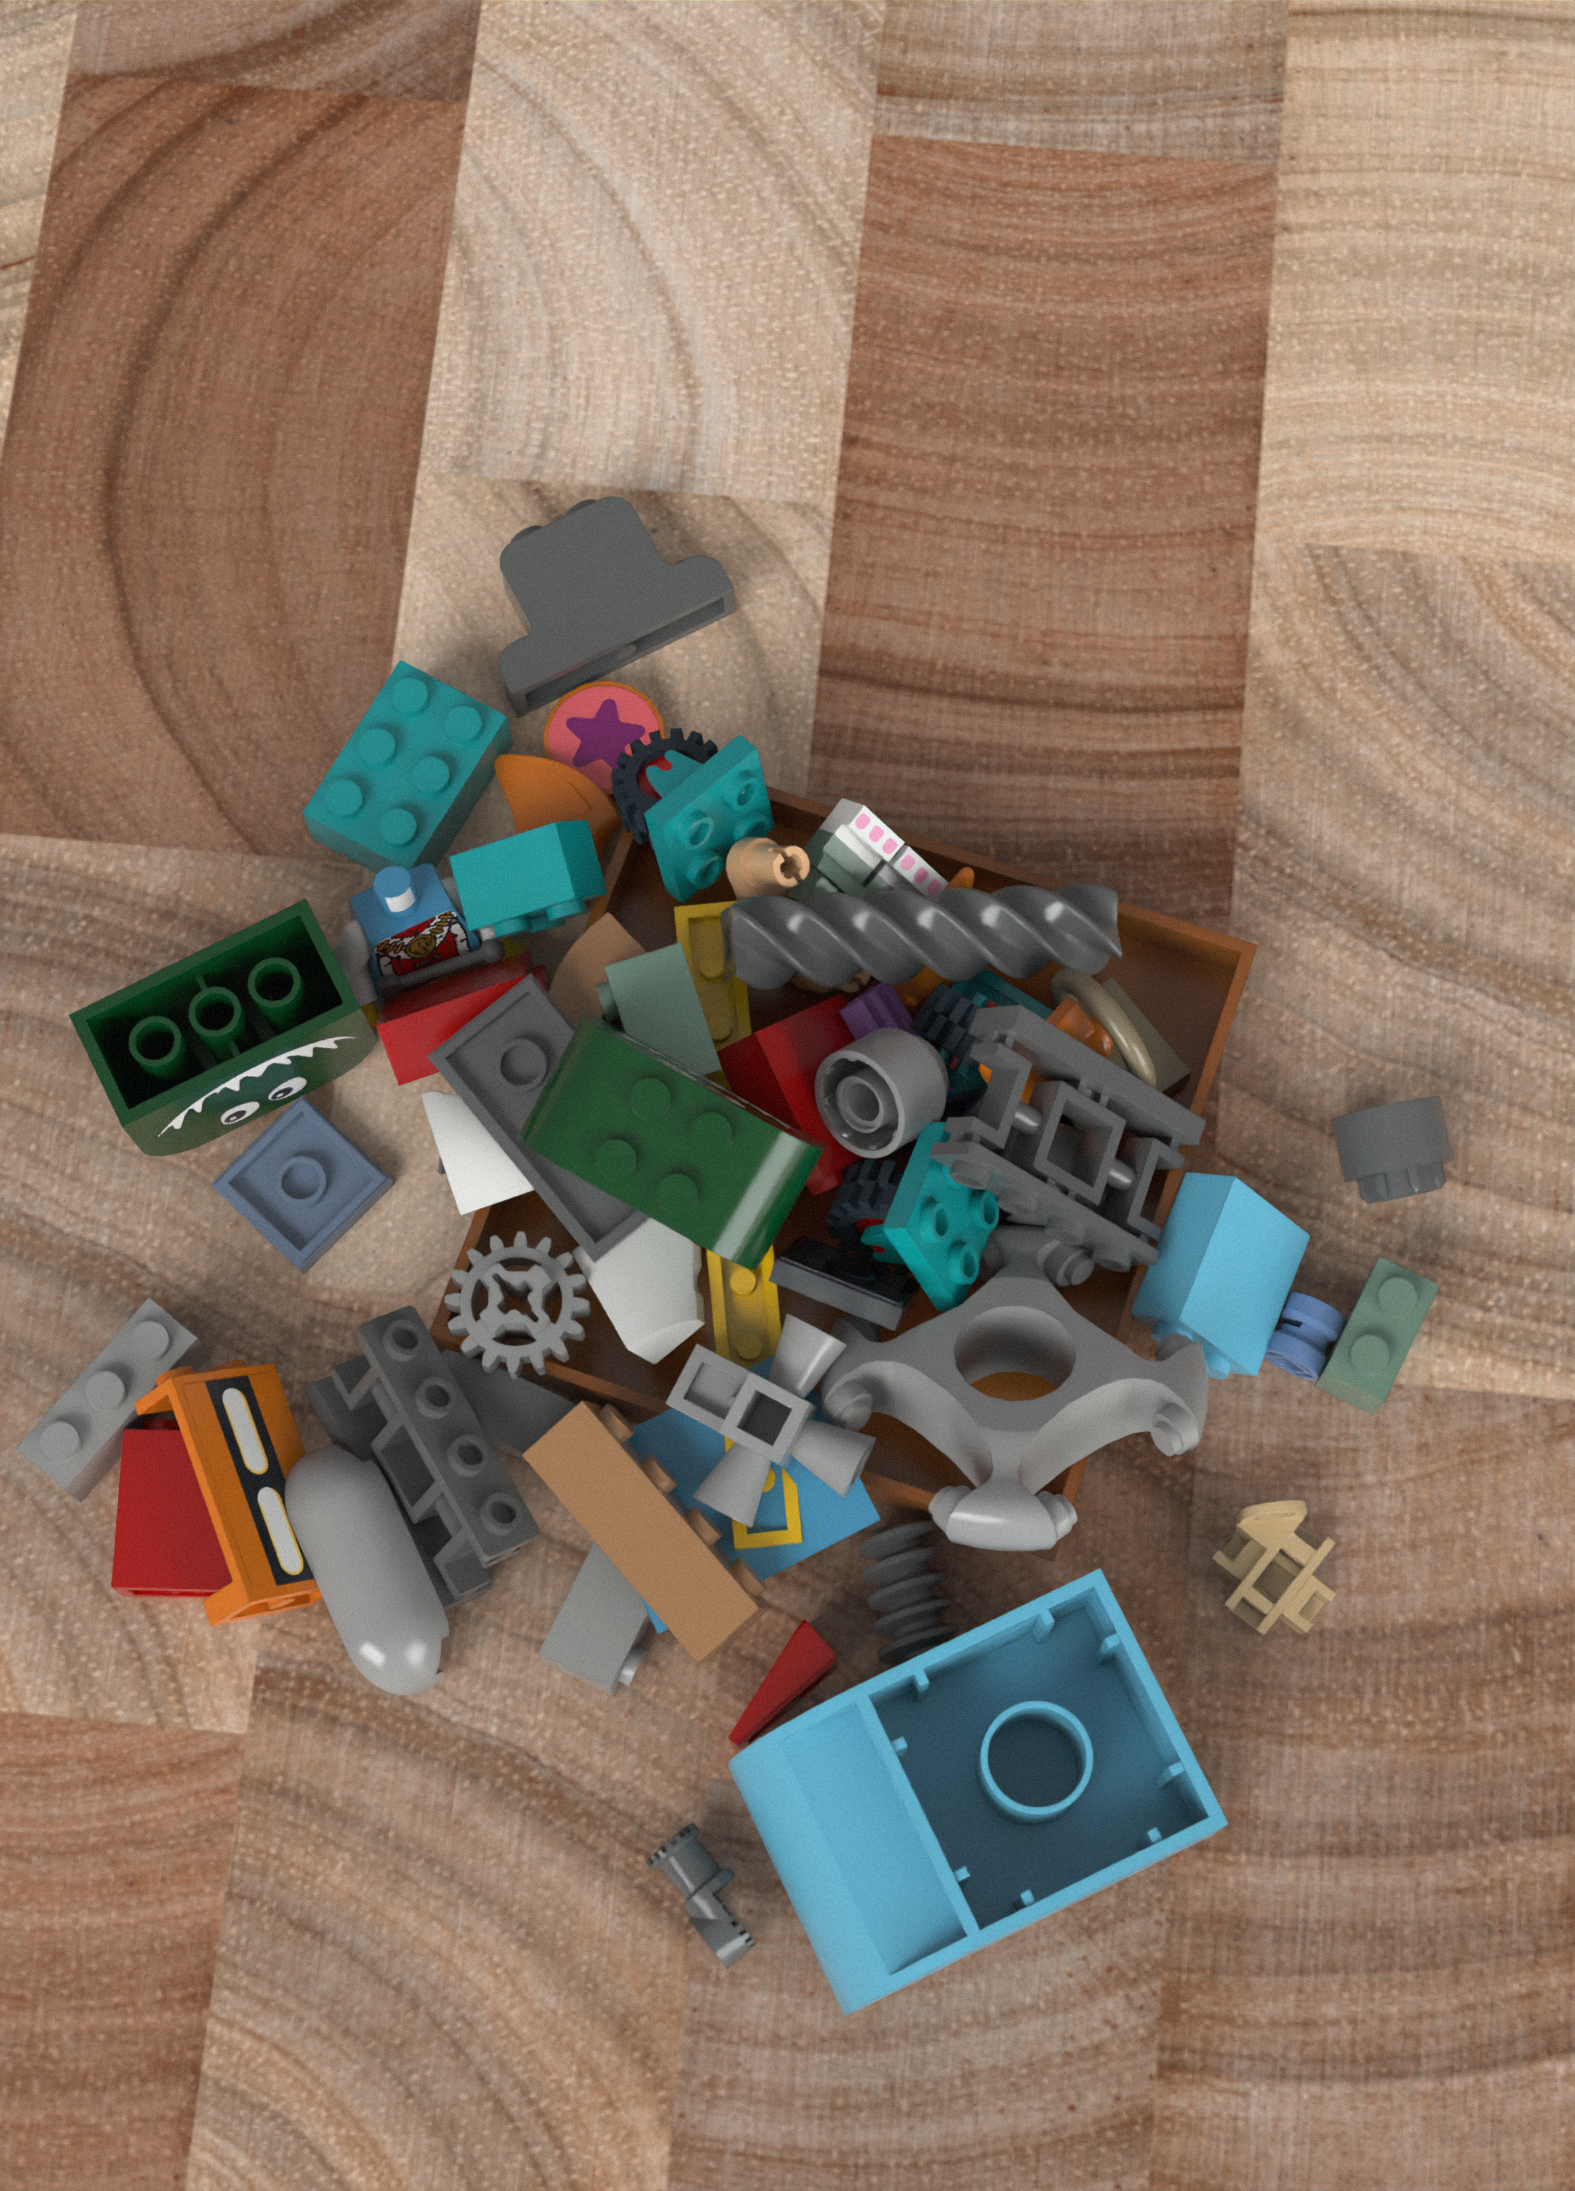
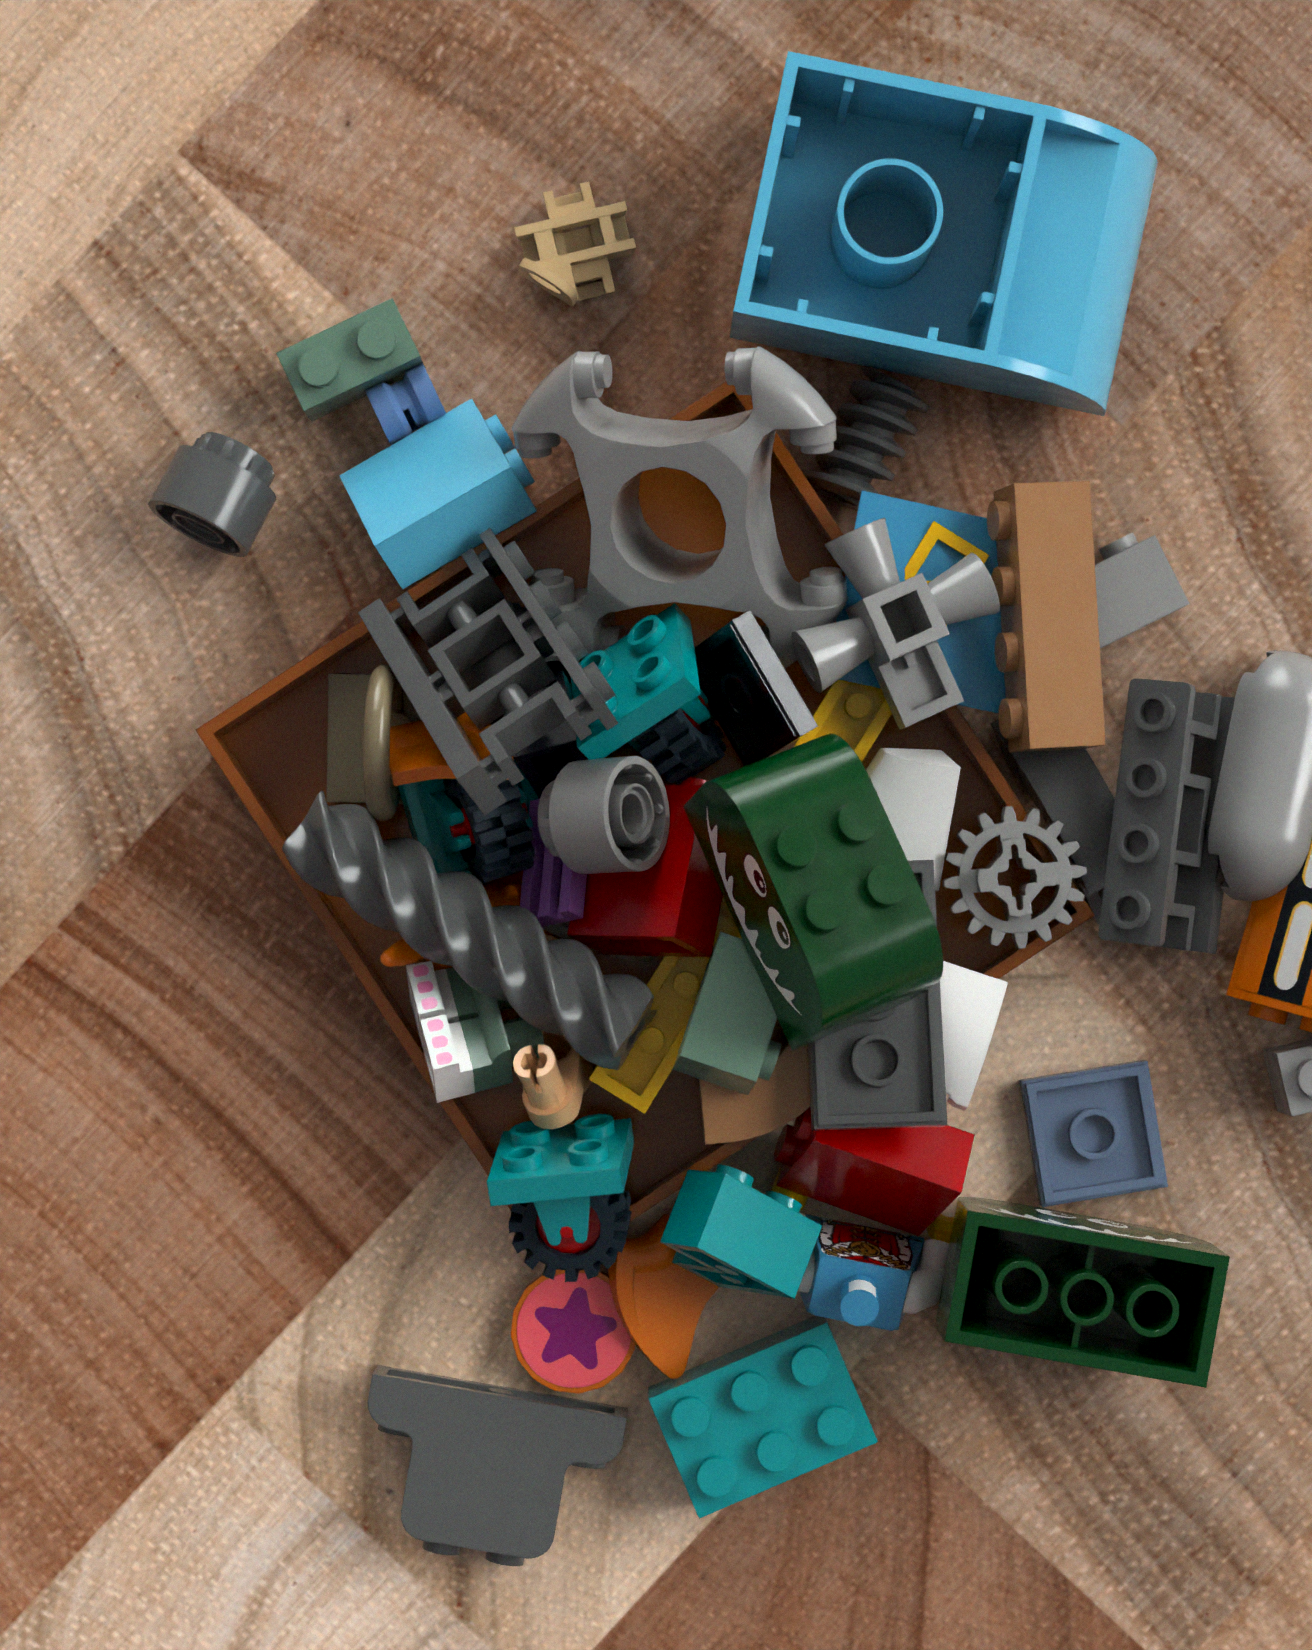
camera: 145 degrees left, 15 degrees up
dark grey hinge [377,938,505,999] -> none
dark grey connector [646,1823,756,1969] -> none
red slope [728,1619,837,1752] -> none

